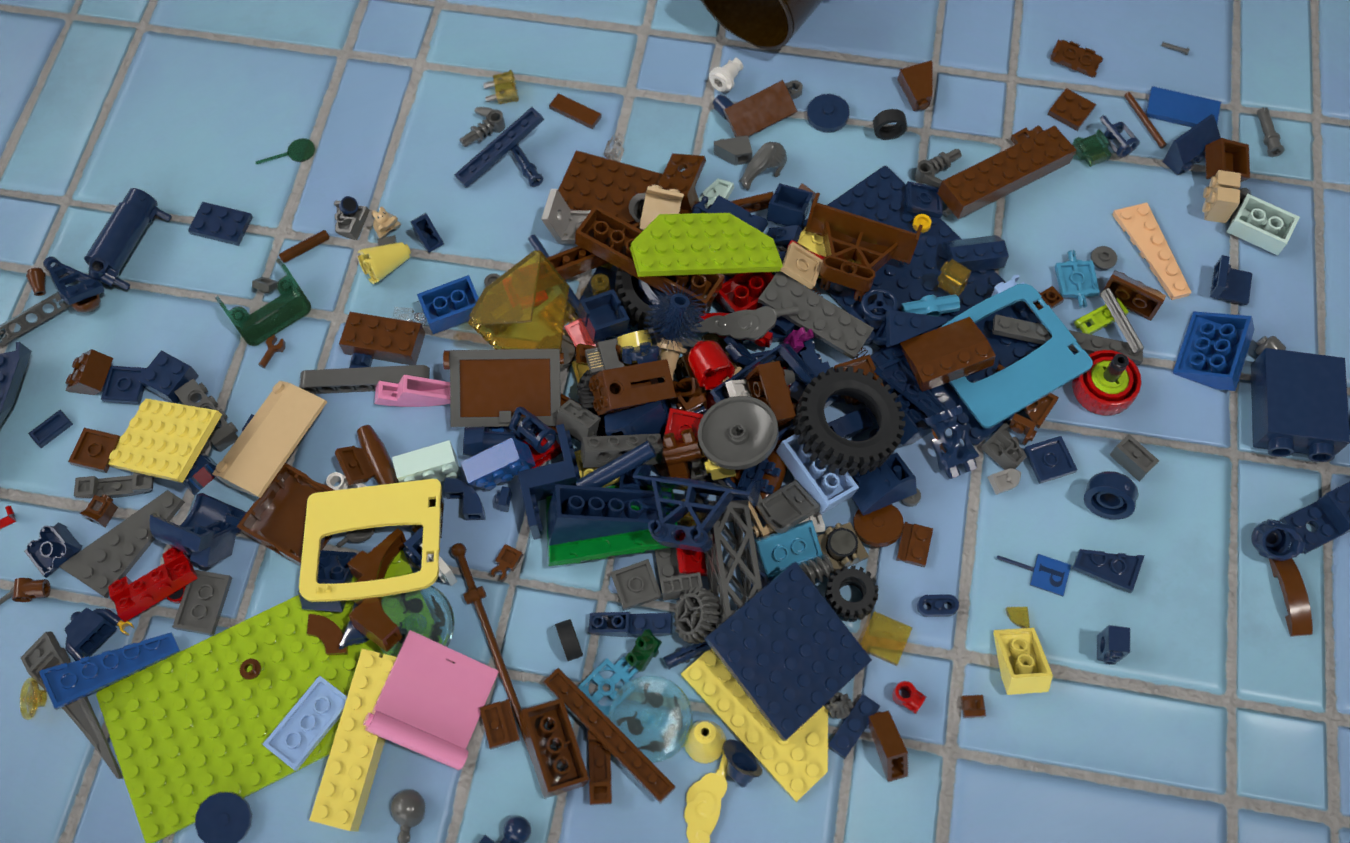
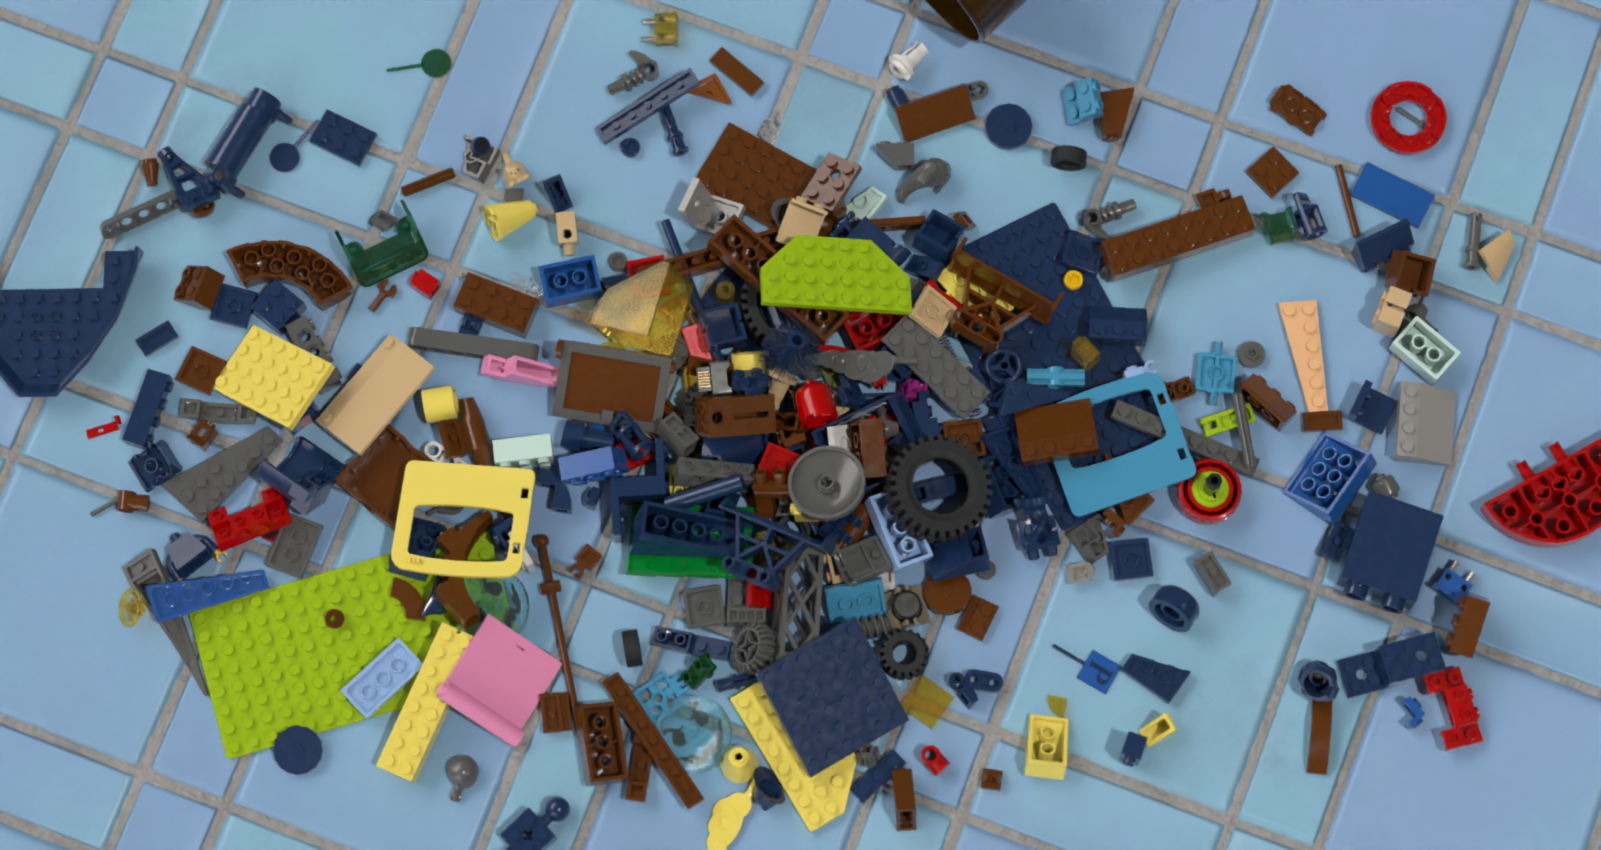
camera: 10 degrees right, 10 degrees up
none -> dark blue brick [122,369,174,450]
none -> reddish brown brick [226,240,354,311]
none -> dark blue piece [270,120,319,172]
none -> red brick [410,268,441,301]
none -> light yellow piece [421,385,460,424]
none -> tan torso [556,211,579,256]
none -> dark blue tile [621,138,640,158]
none -> dark orange tile [688,73,732,105]
none -> dark blue plate [948,672,979,710]
none -> dark azure plate [1063,77,1104,126]
none -> light yellow slope [1139,712,1177,747]
none -> reddish brown tile [1302,410,1343,433]
none -> dark blue plate [1319,521,1354,563]
none -> red plate [1370,81,1447,155]
none -> light grey slope [1393,381,1456,466]
none -> tan slope [1478,229,1515,282]

